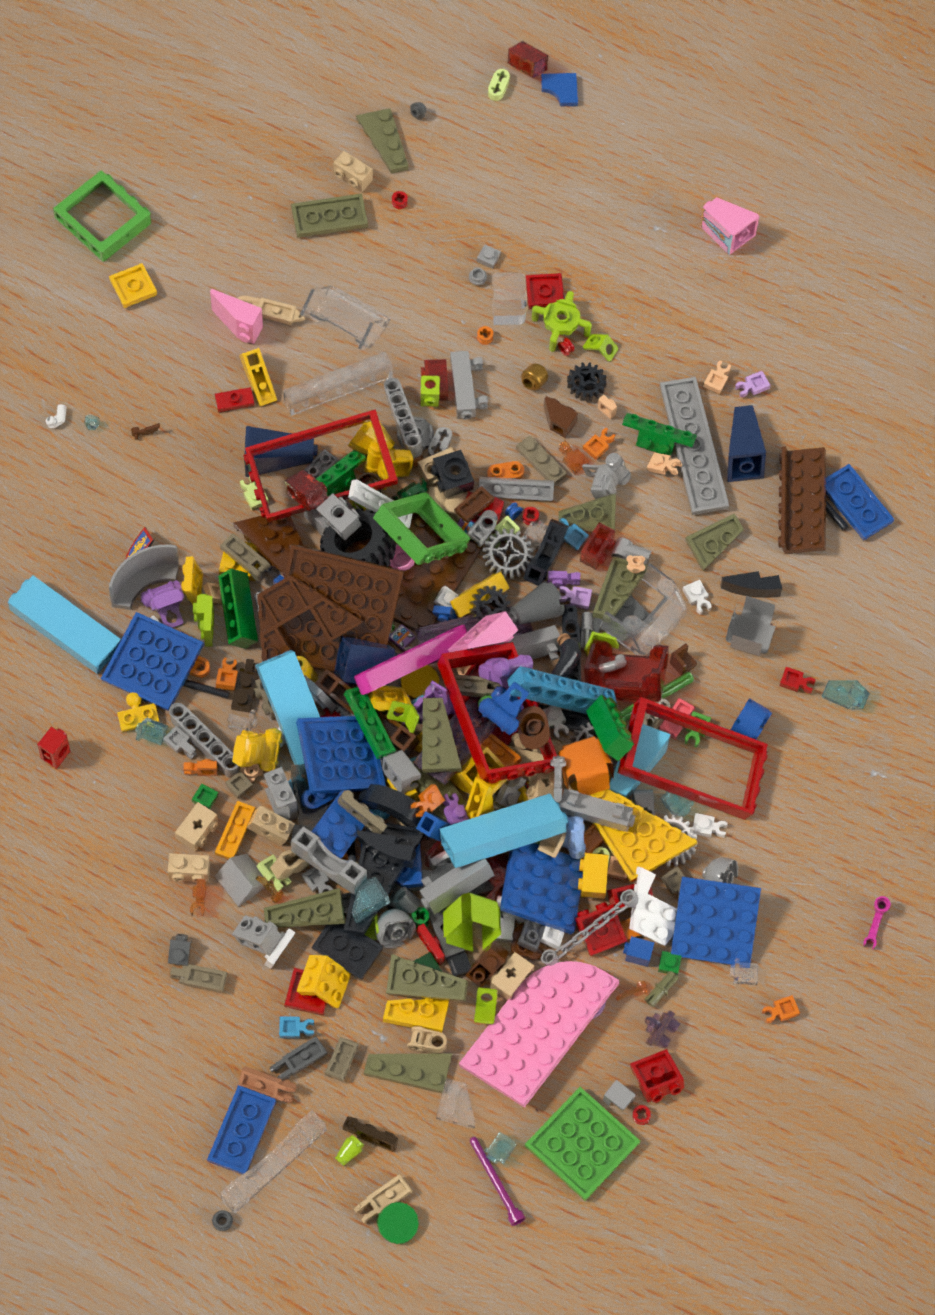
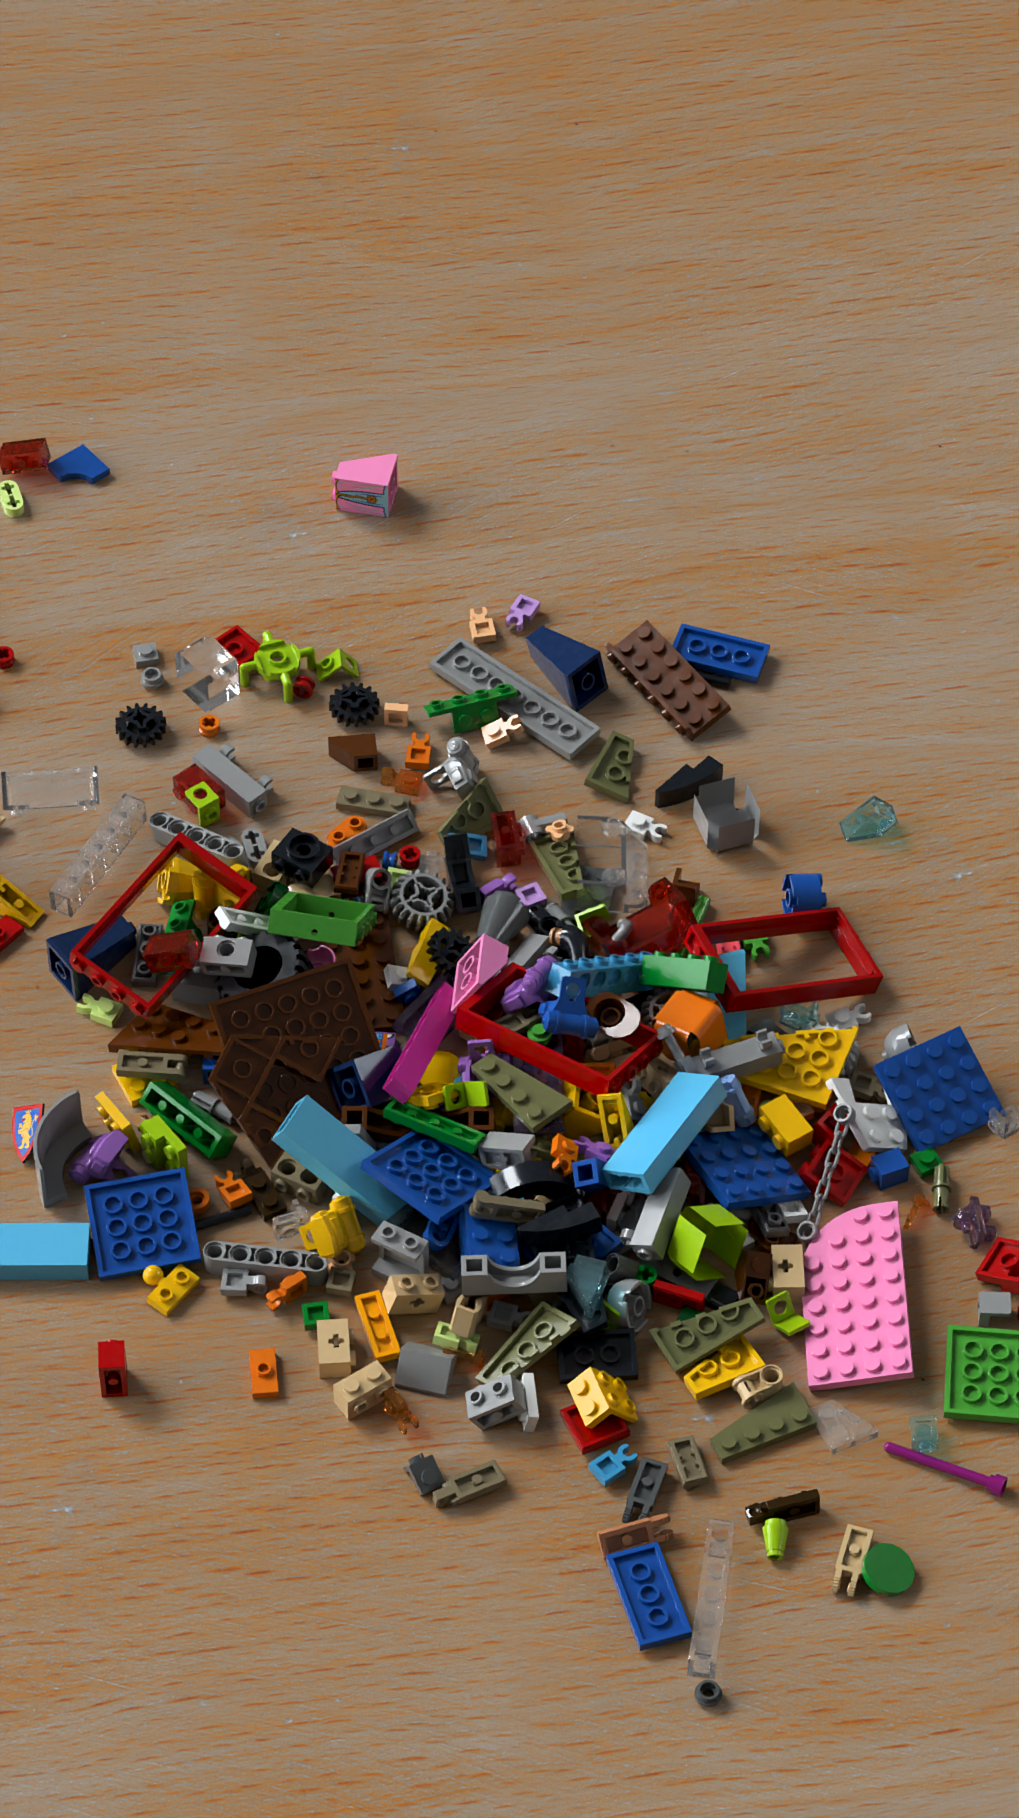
camera: 35 degrees left, 15 degrees down
clear light blue bracket [135,717,168,745] -> none
pearl gold head [521,363,548,391] -> none
red plate [779,667,816,694] -> none
none -> black gear [115,703,166,748]
none -> orange plate [249,1348,279,1399]

